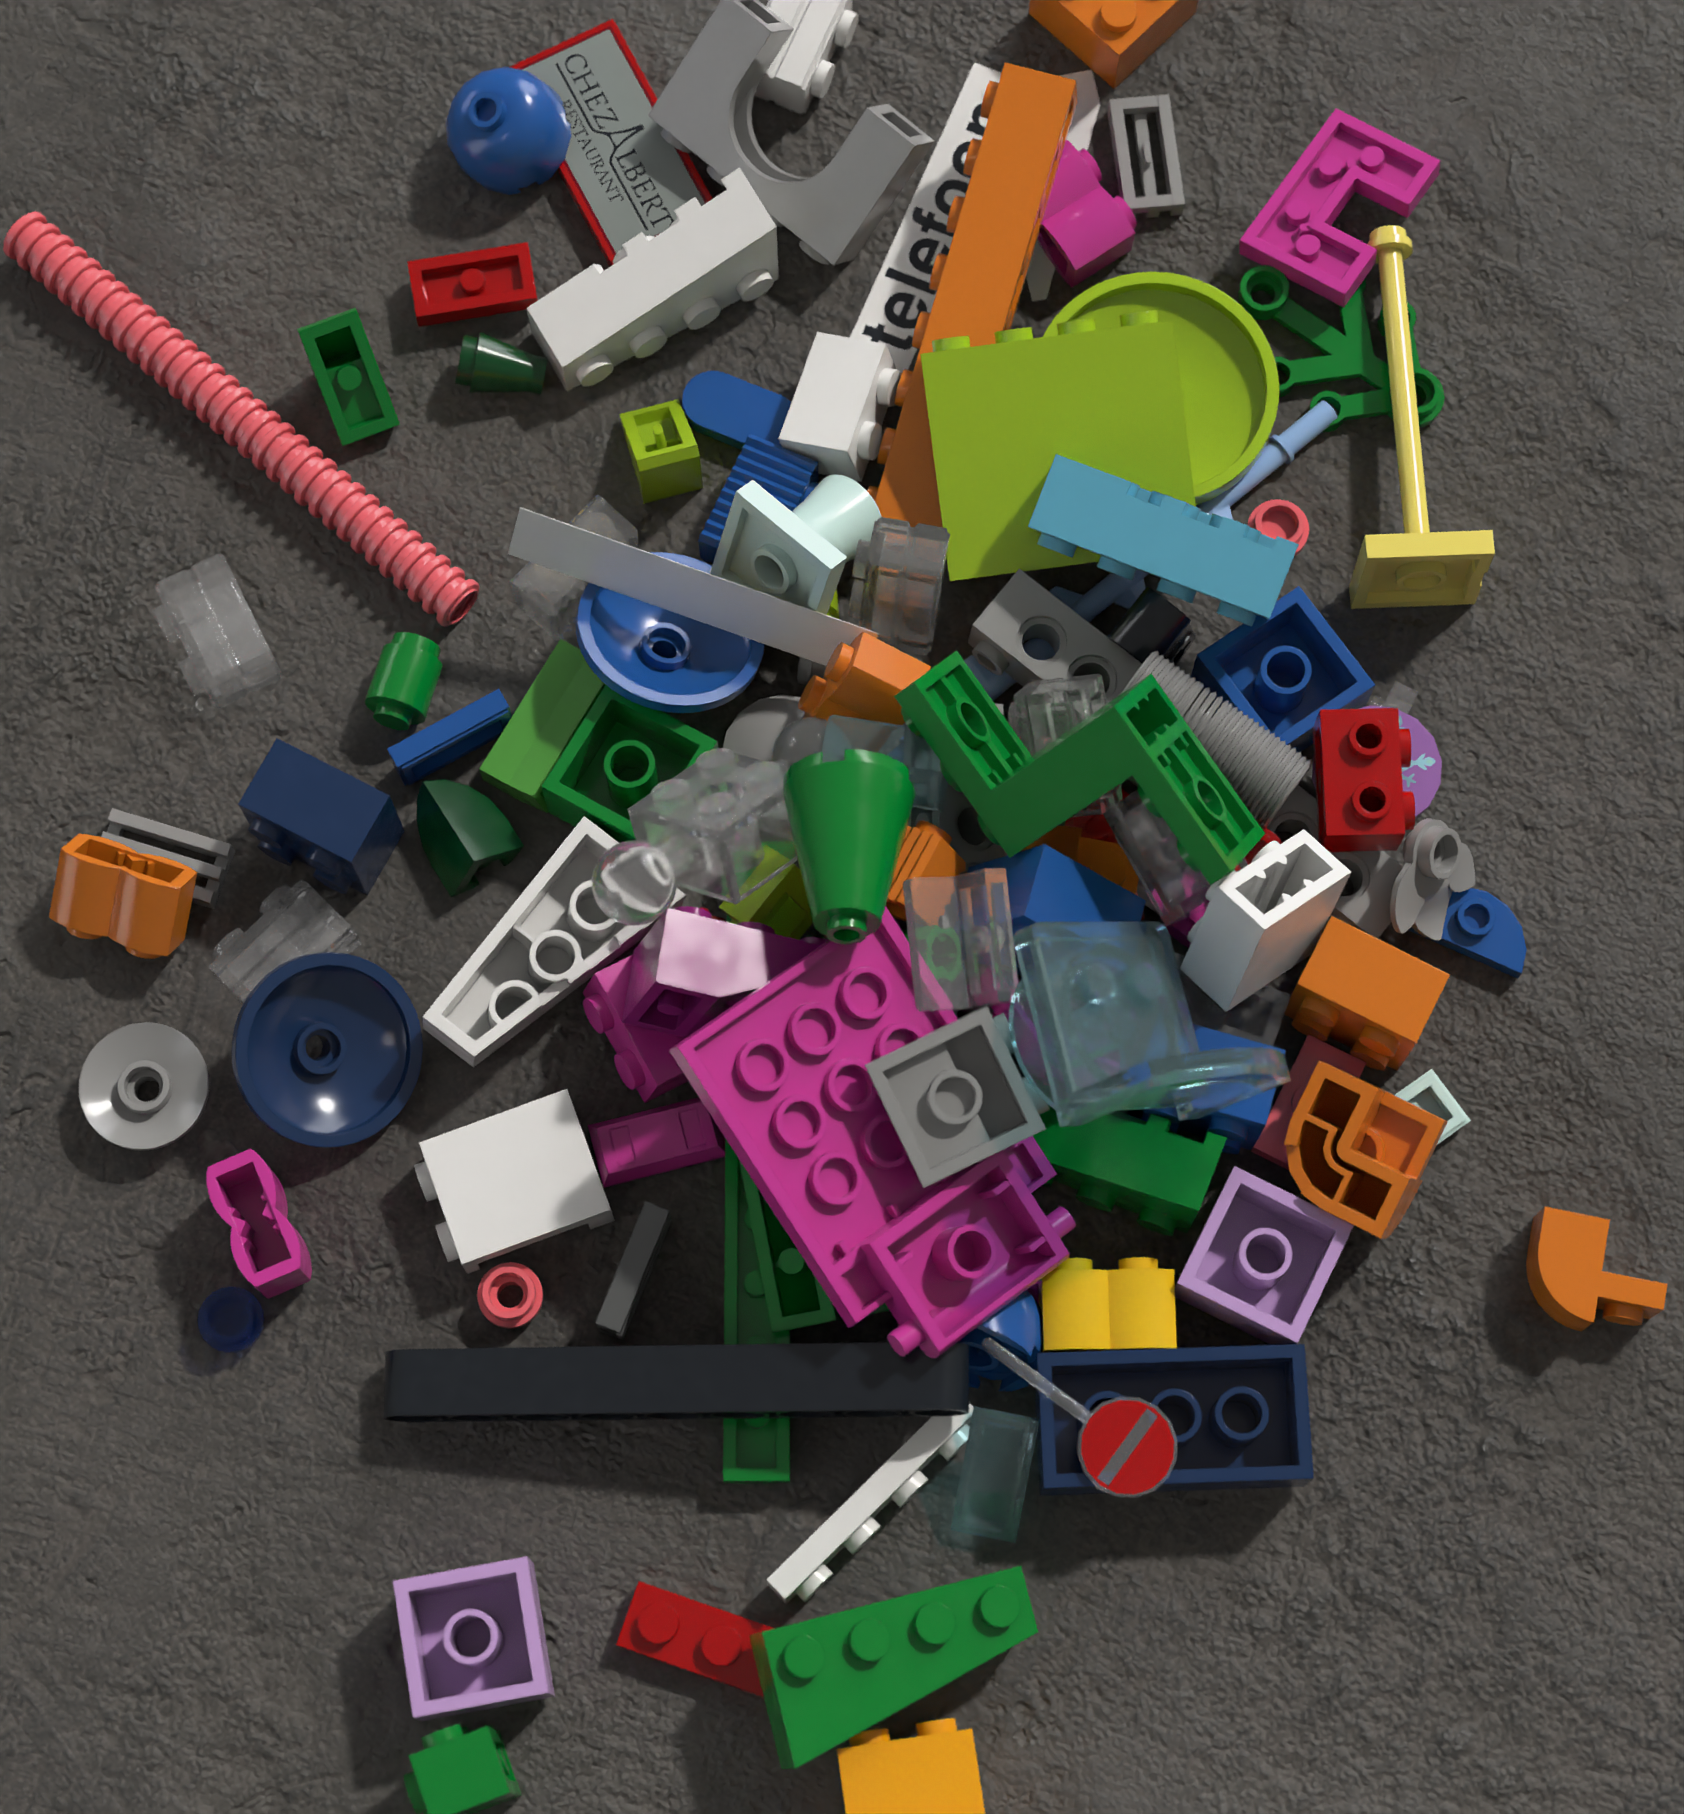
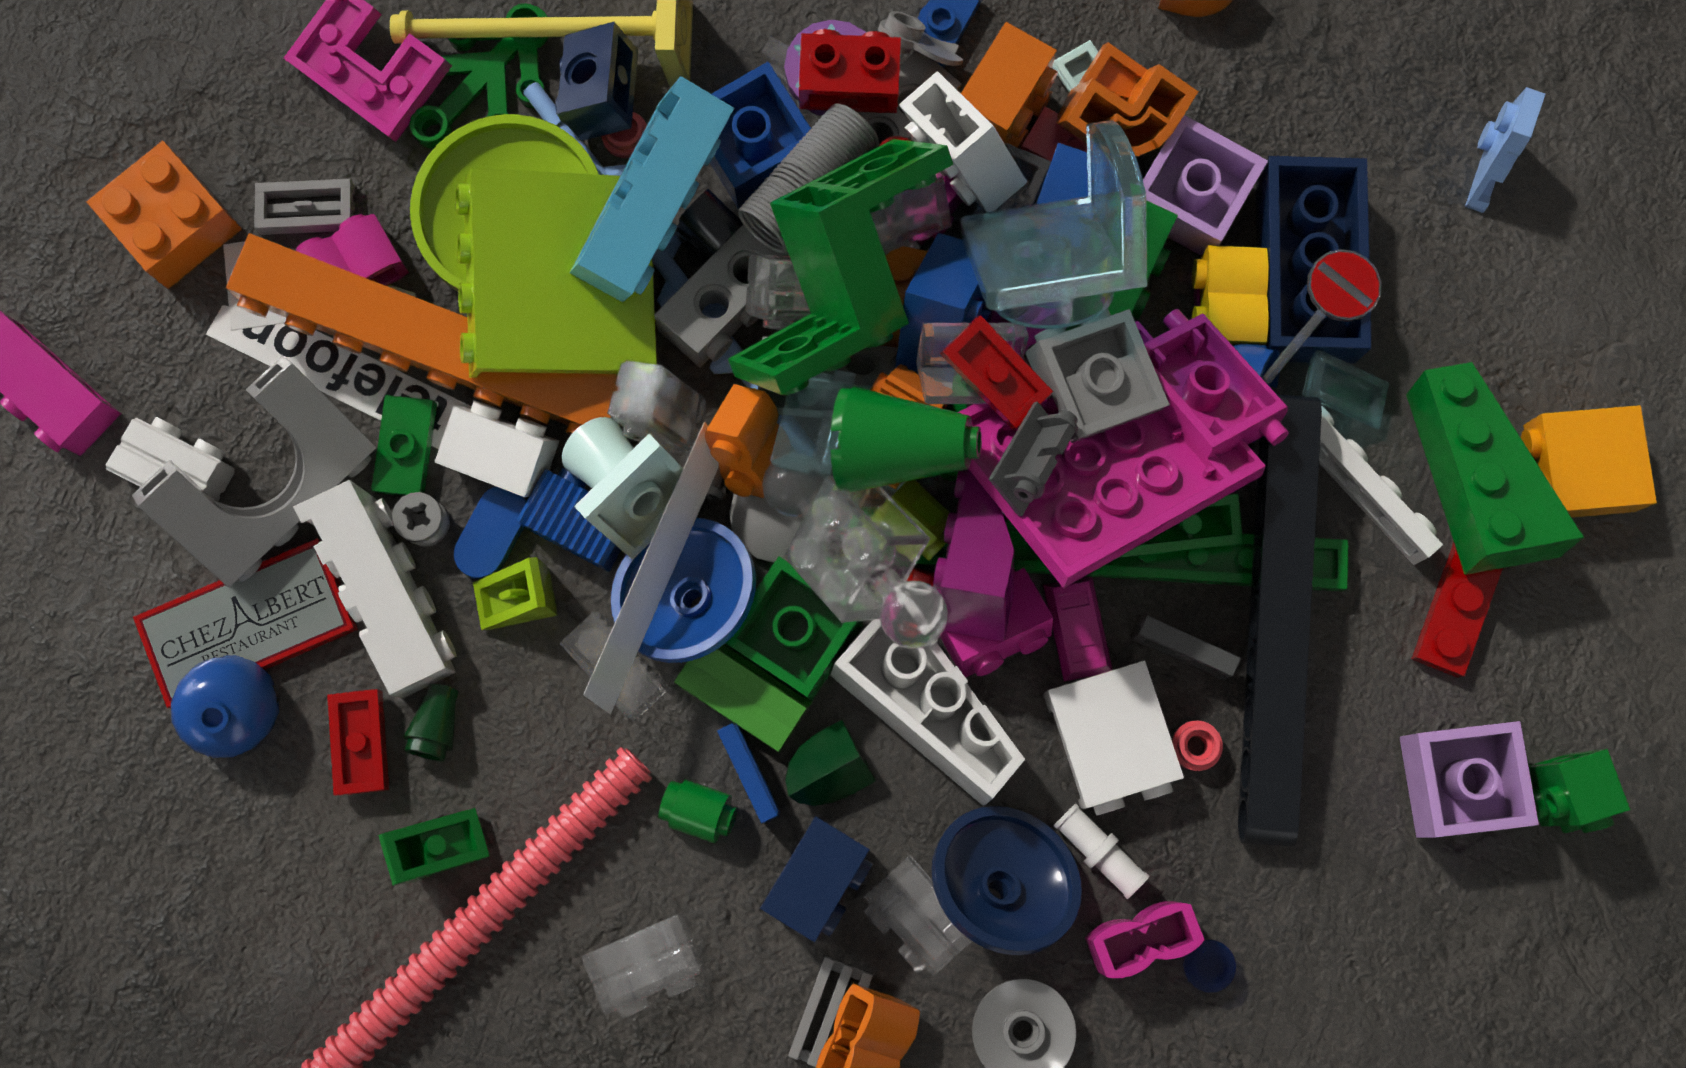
camera: 85 degrees left, 5 degrees up
none -> green plate [371,395,437,496]
none -> light grey wheel [392,492,450,547]
none -> brick [555,22,638,141]
none -> red plate [939,315,1053,429]
none -> dark grey hinge [988,402,1078,516]
none -> white pin [1053,803,1149,899]
none -> light blue wing [1465,87,1545,213]

